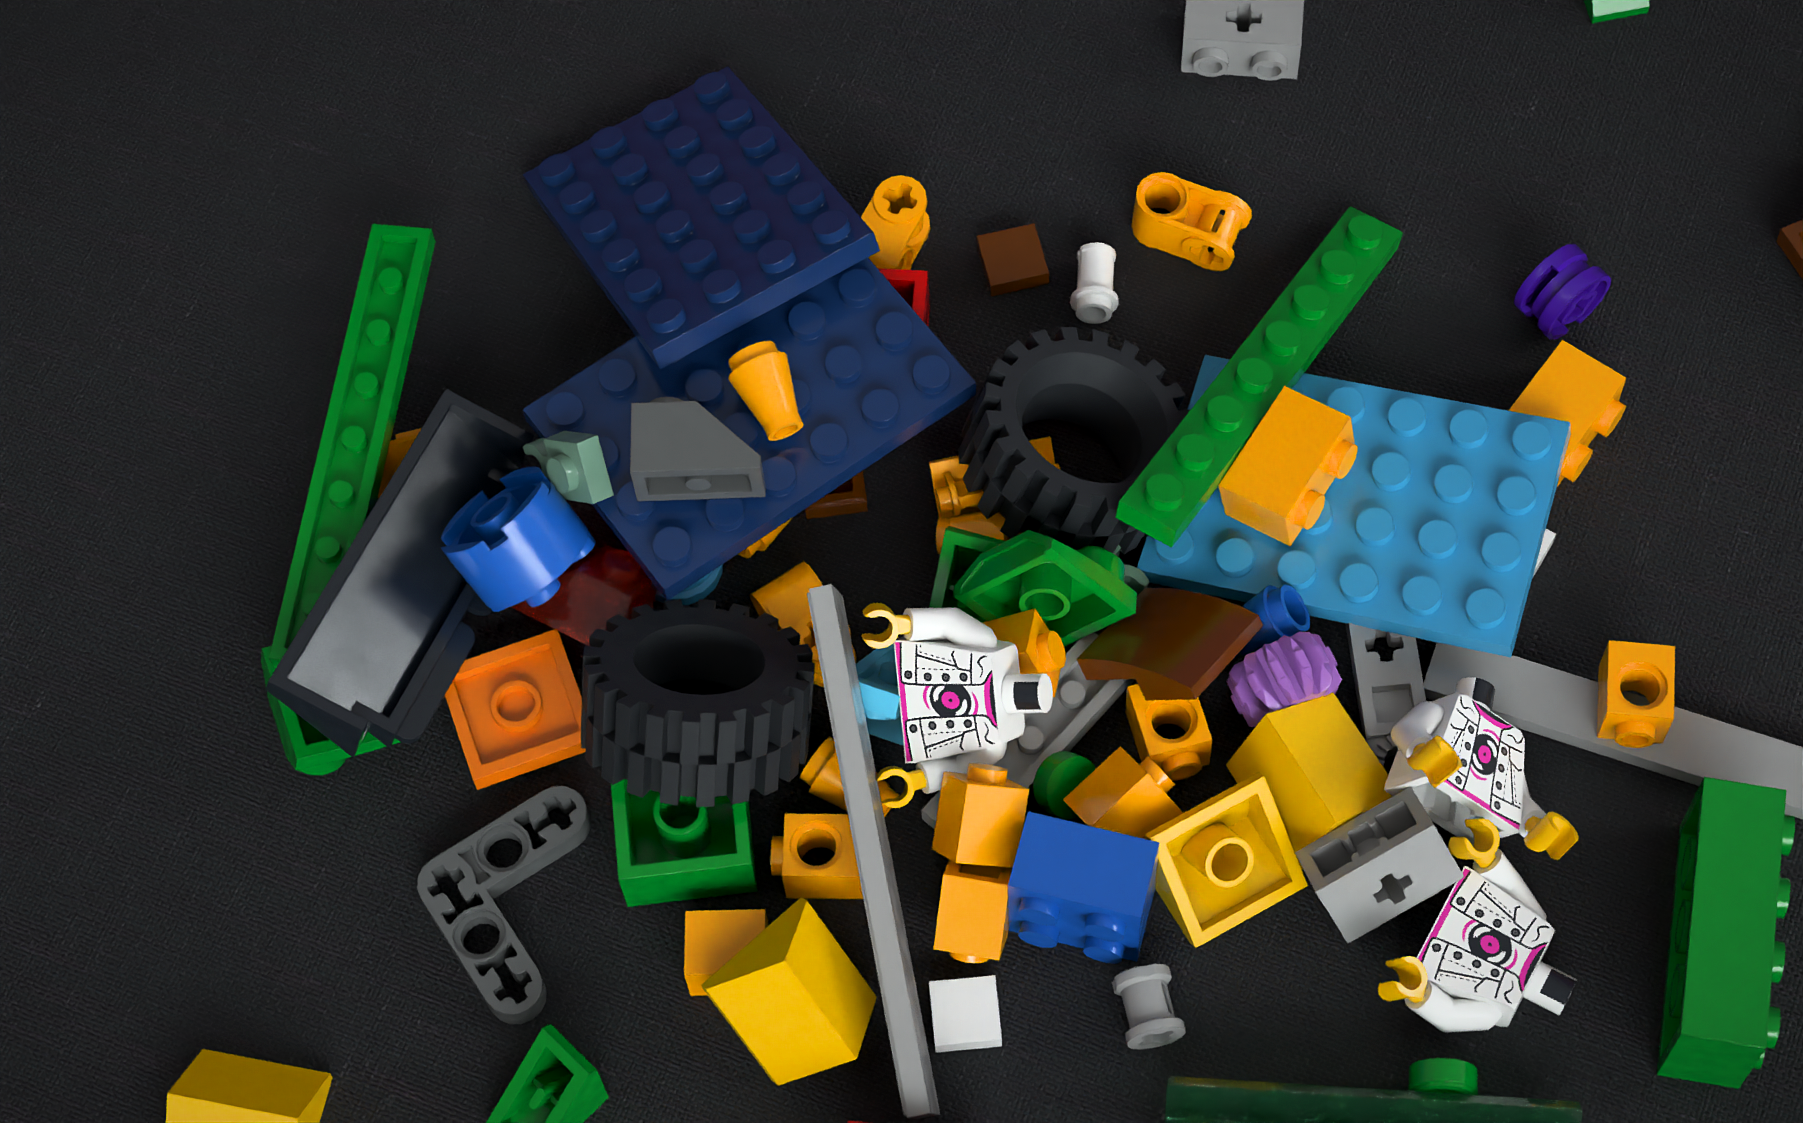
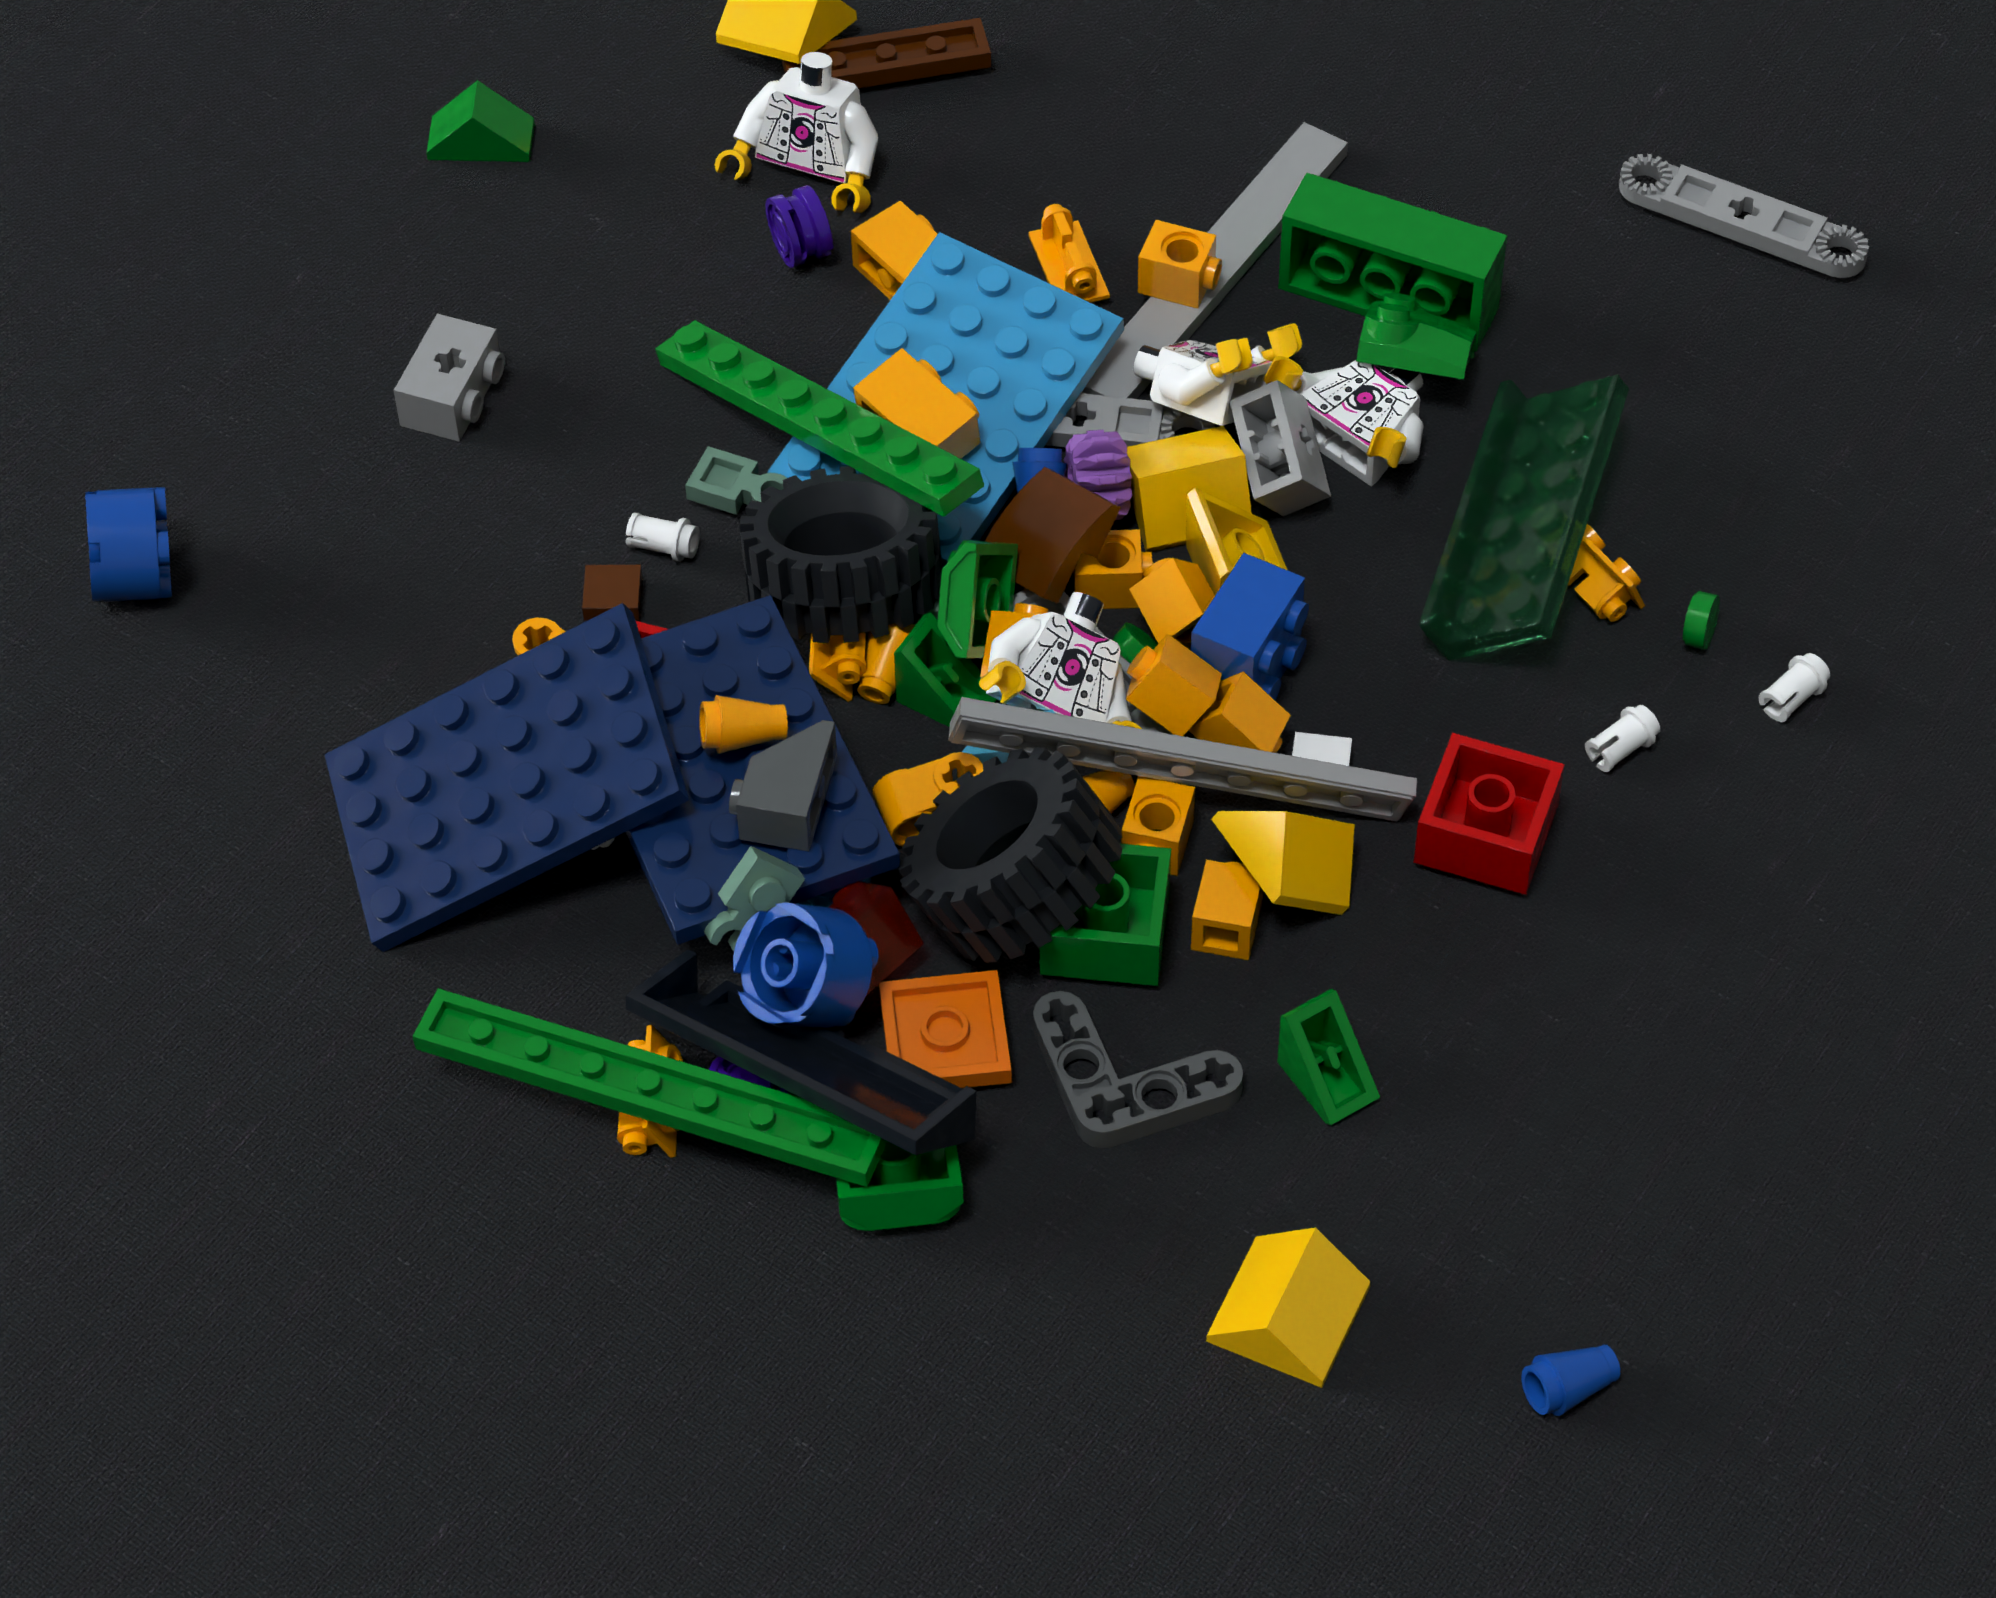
camera: 80 degrees left, 10 degrees down
light grey bush [1112,964,1186,1050] -> none
light orange piece [1131,172,1252,271] -> none
green tile [1408,1058,1478,1106] -> none
none -> sand green plate [685,446,787,515]
none -> white torso [715,52,878,213]
none -> light orange hinge [1028,204,1110,303]
none -> green slope [1356,293,1477,380]

